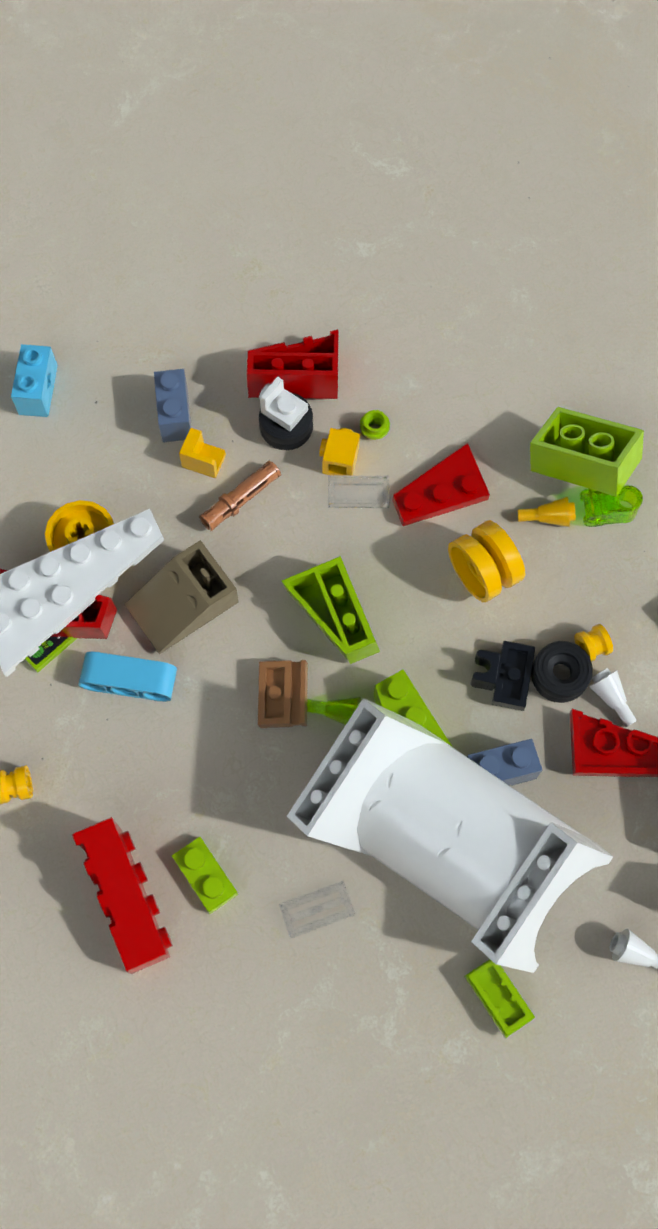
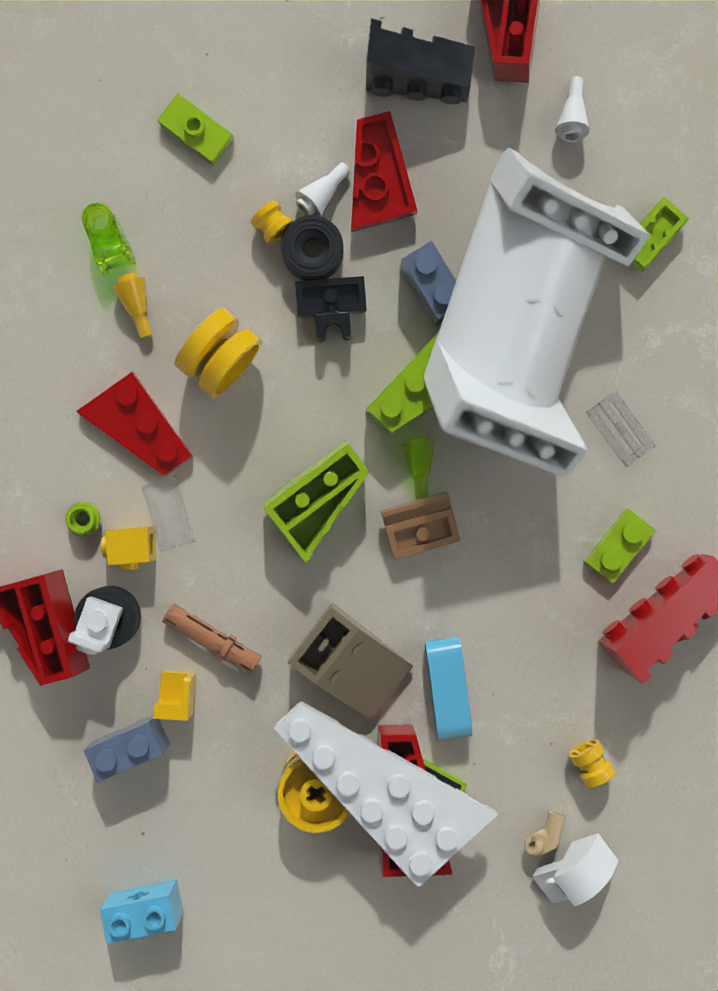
camera: 100 degrees left, 20 degrees up
lime brick [530,407,644,497] -> none

